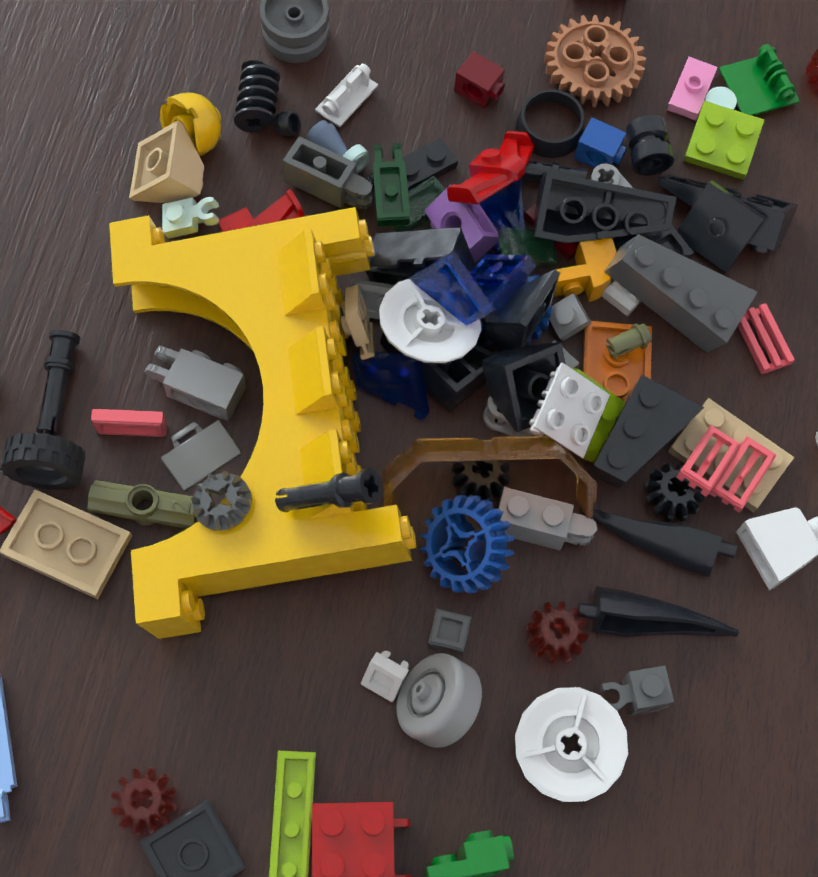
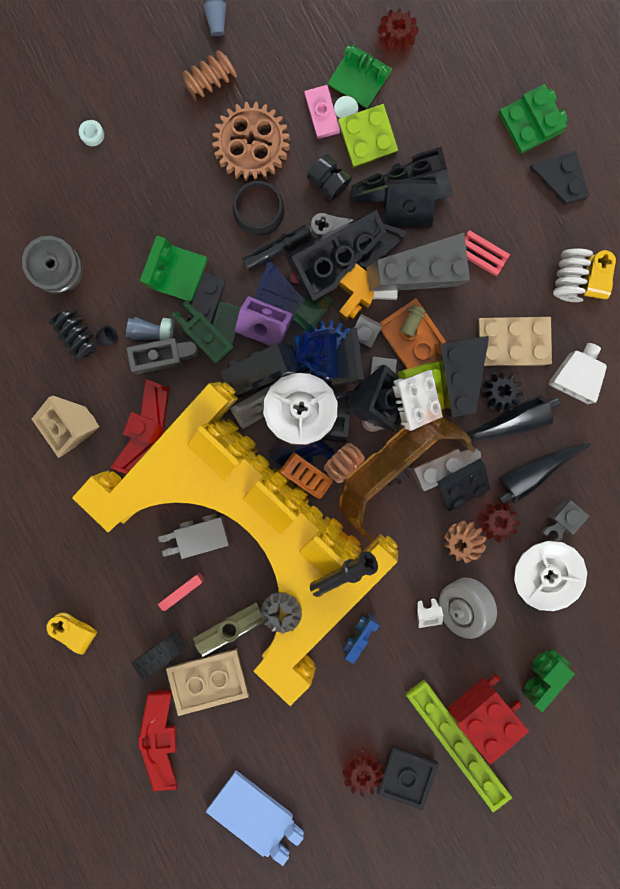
camera: 30 degrees left, 20 degrees up
black pin [36,330,81,436] -> none
yellow cylinder [160,92,221,156] -> none
light grey piece [161,420,242,491] -> none
light aqua plate [162,197,219,239] -> none
white hinge [315,63,378,127] -> none
tan plate [341,284,375,360] -> none
clear blue wing [410,251,494,325] -> none
blue gear [419,495,515,593] -> none
dark grey tile [428,608,472,654] -> none
red plate [447,131,535,205] -> none
dark red brick [454,51,505,109] -> none
blue brick [574,118,627,168] -> none
coral tile [676,425,740,497] -> none
coral tile [709,436,777,513] -> none
none -> green bracket [140,236,208,302]
none -> orange slope [279,452,333,499]
none -> nougat gear [324,443,365,483]
none -> blue wing [343,612,379,664]
none -> black plate [437,458,490,512]
none -> nougat gear [444,520,487,563]

